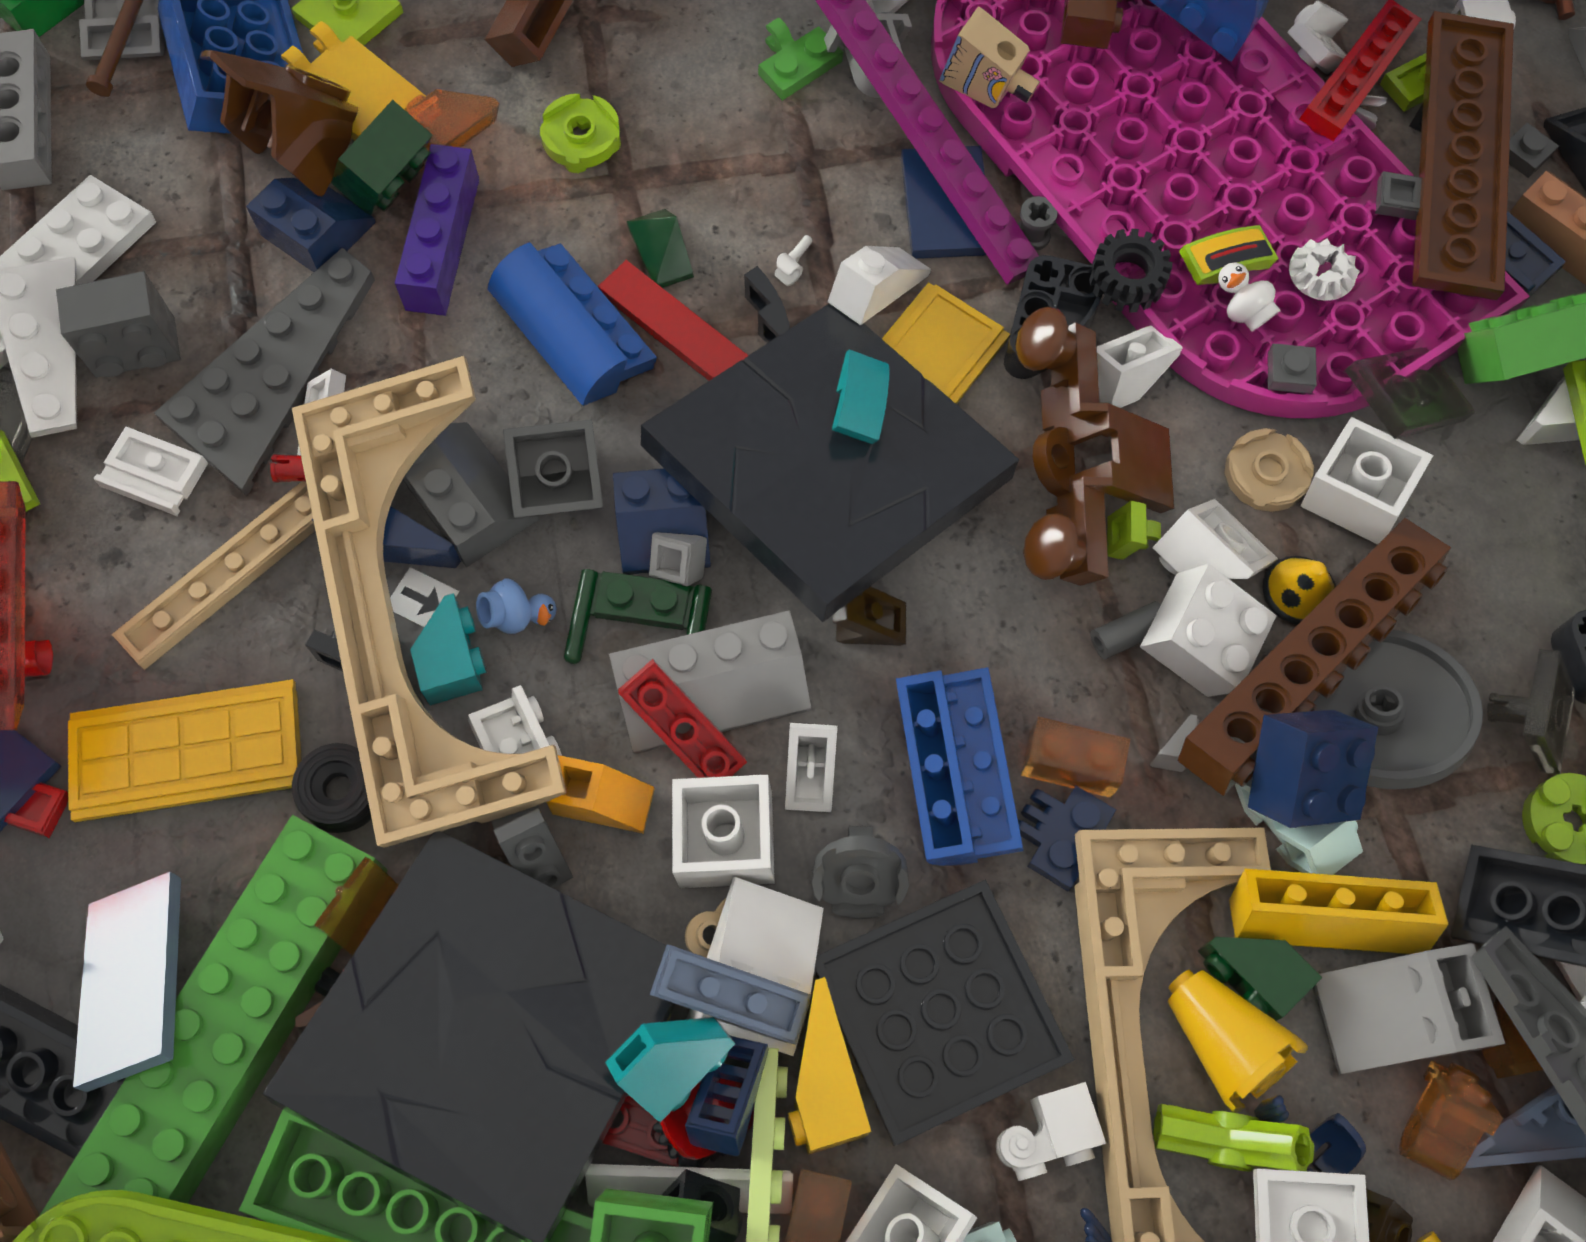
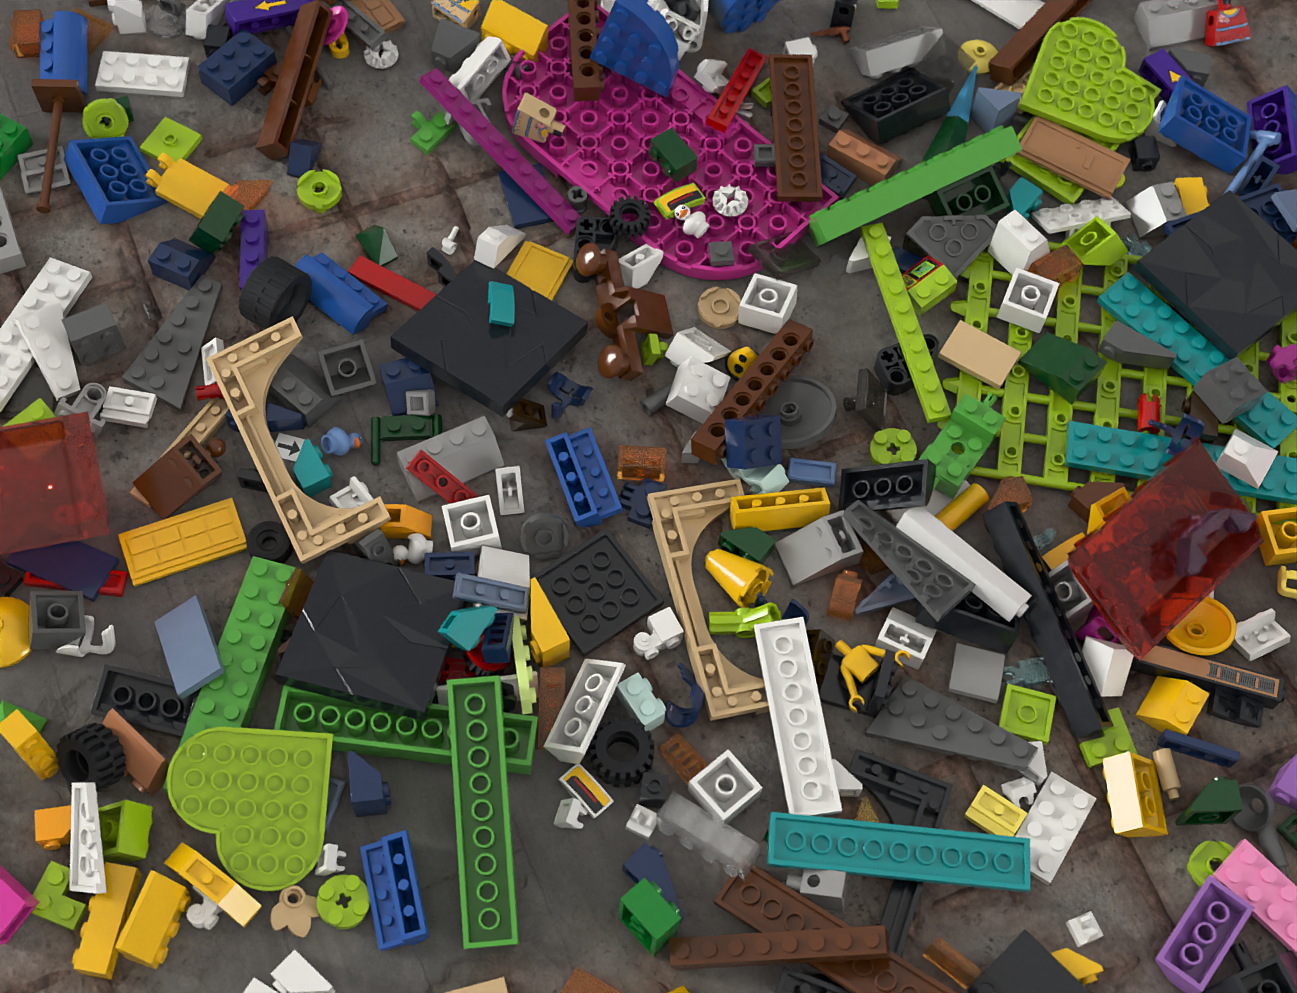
camera: 15 degrees left, 5 degrees down
reddish brown piece [200,50,358,197] -> none
none -> light grey pin [54,383,107,438]
none -> reddish brown slope [132,434,226,520]
none -> black tyre [239,256,312,329]
none -> dark blue slope [287,138,322,178]
none -> white animal [392,533,433,565]
none -> dark blue panel [425,552,475,581]
none -> dark blue helmet [547,372,593,420]
none -> dark green brick [649,128,698,183]
none -> medium blue tile [787,457,836,488]

